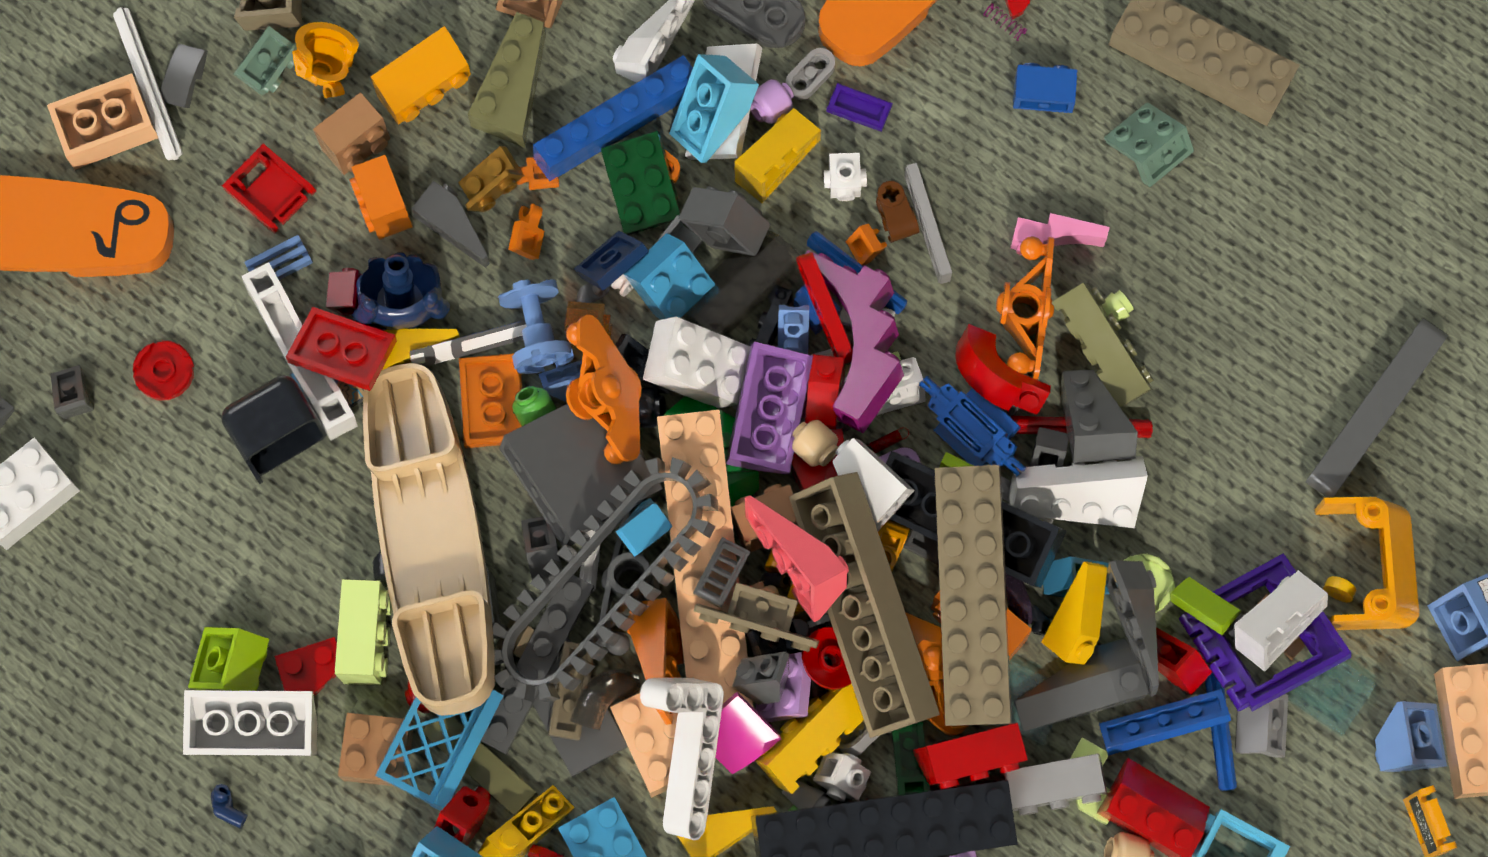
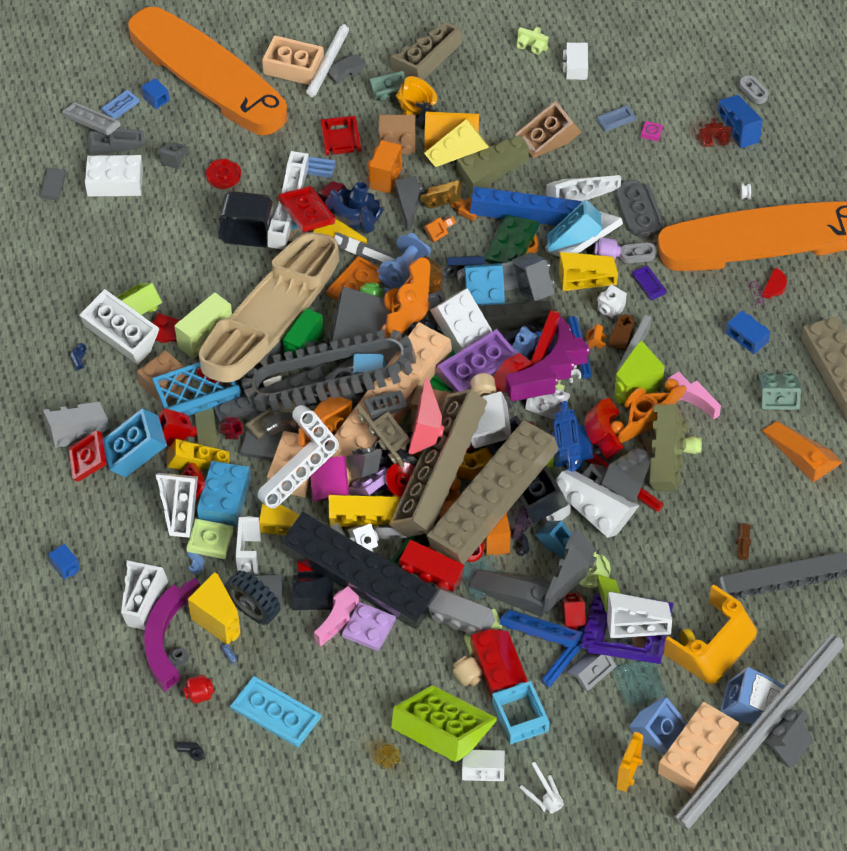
camera: 40 degrees right, 20 degrees down
yellow slope [1041,561,1107,665] -> none
none -> dark red gear [220,417,244,440]
none -> green brick [283,308,324,360]
none -> black bracket [415,101,437,129]
none -> light yellow wedge [425,119,489,167]
none -> lime slope [614,341,665,408]
none -> reddish brown axle [736,523,752,560]
none -> orange wedge [762,421,842,482]

